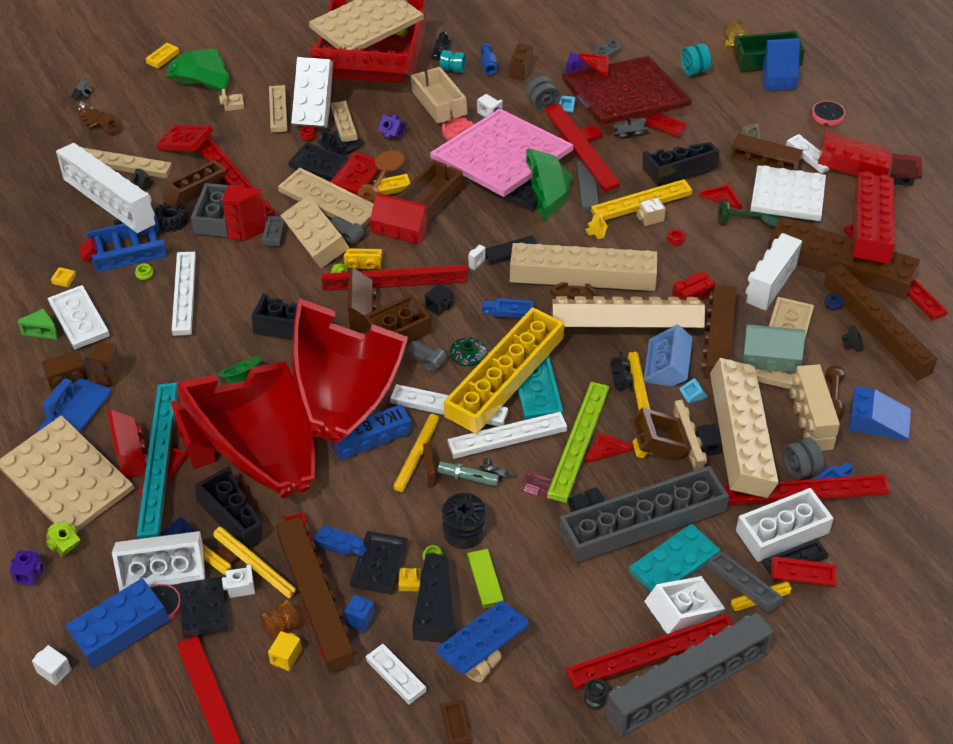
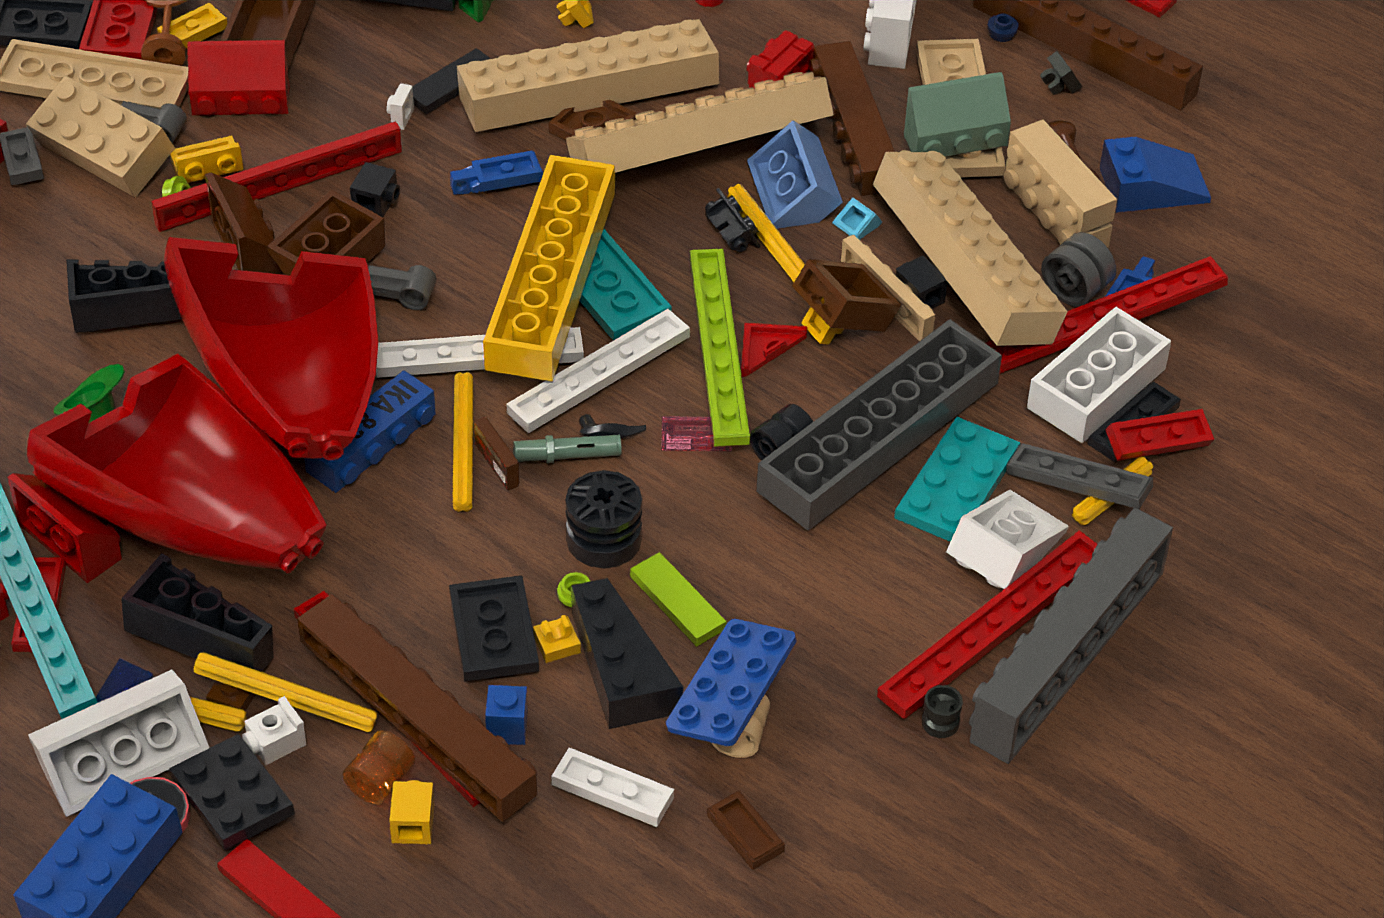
camera: 25 degrees left, 0 degrees up
blue hinge [312,525,367,556] -> none
dark green dish [449,337,487,366] -> none

